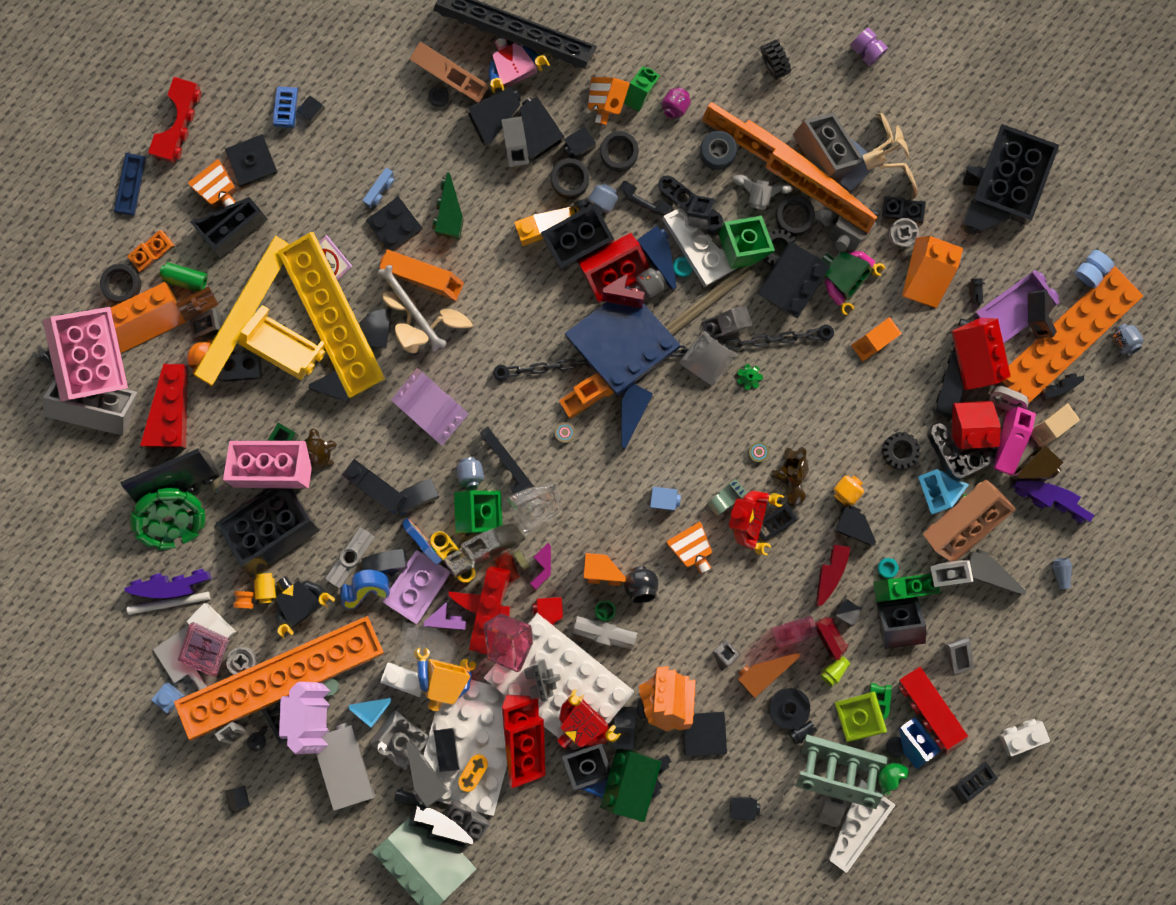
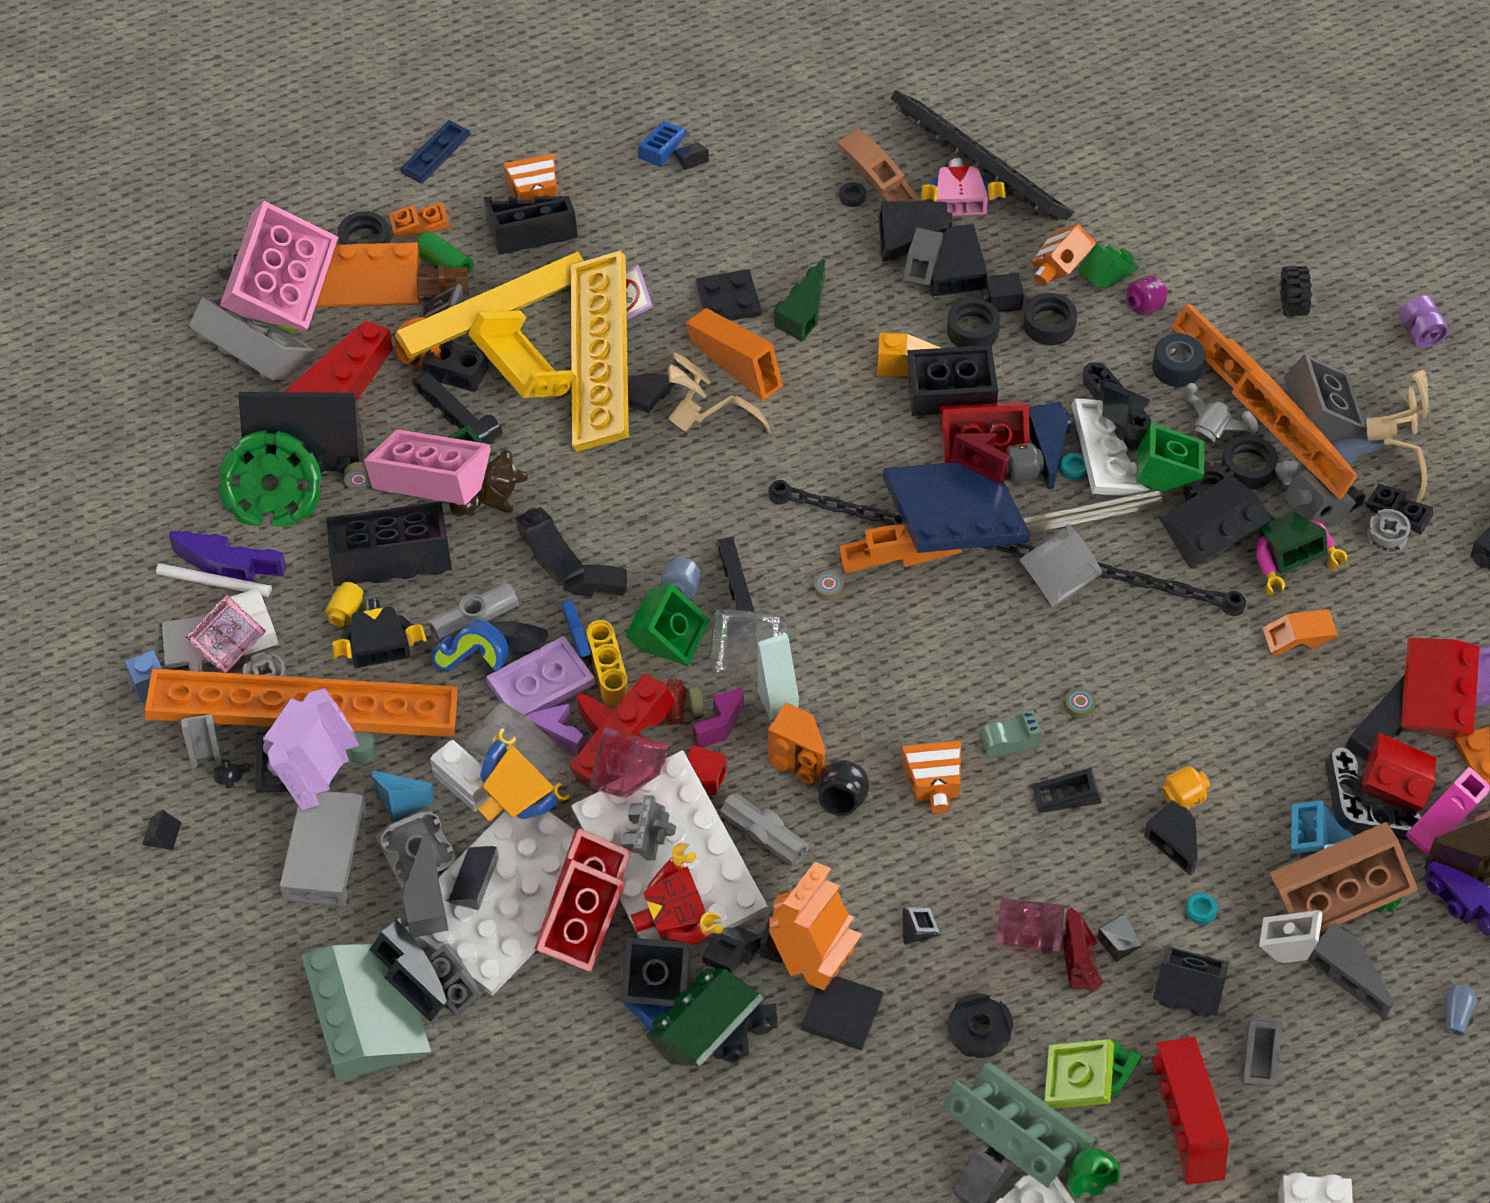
camera: 25 degrees right, 30 degrees down
red arch [148,76,202,164] -> none
black plate [225,134,278,187] -> none
orange wheel [233,591,255,609] -> none
black slope [308,371,350,403] -> none
medium blue plate [363,168,395,208] -> none
light grey piece [378,265,446,352] -> none
lavender slope [391,368,468,446] -> none
black pin [394,788,419,807] -> none
clear smoke slope [444,523,525,578] -> none
light orange beam [458,754,488,792] -> none
sand blue head [588,183,618,214] -> none
dark green wheel [595,600,616,621] -> none
black bar [620,181,673,215] -> none
dark blue slope [620,383,653,450] -> none
medium blue brick [650,487,681,511] -> none
flat silver slope [702,306,753,339] -> none
red torso [729,491,784,556] -> none
black brick [729,796,761,821] -> none
green plant [737,364,763,390] -> none
dark orange slope [737,652,801,698] -> none
dark brown animal [771,447,809,507] -> none
black pin [790,720,818,744] -> none
dark red slope [815,545,851,606] -> none
lime cone [820,657,850,687] -> none
green slope [873,574,940,602] -> none
black tyre [882,432,921,470] -> none
black tile [885,736,904,758] -> none
blue slope [899,717,941,769] -> none
orange slope [902,236,963,308] -> none
black pin [968,278,985,304] -> none
beam [990,386,1029,411] -> none
none -> black beam [412,371,503,444]
none -> light aqua slope [758,633,799,720]

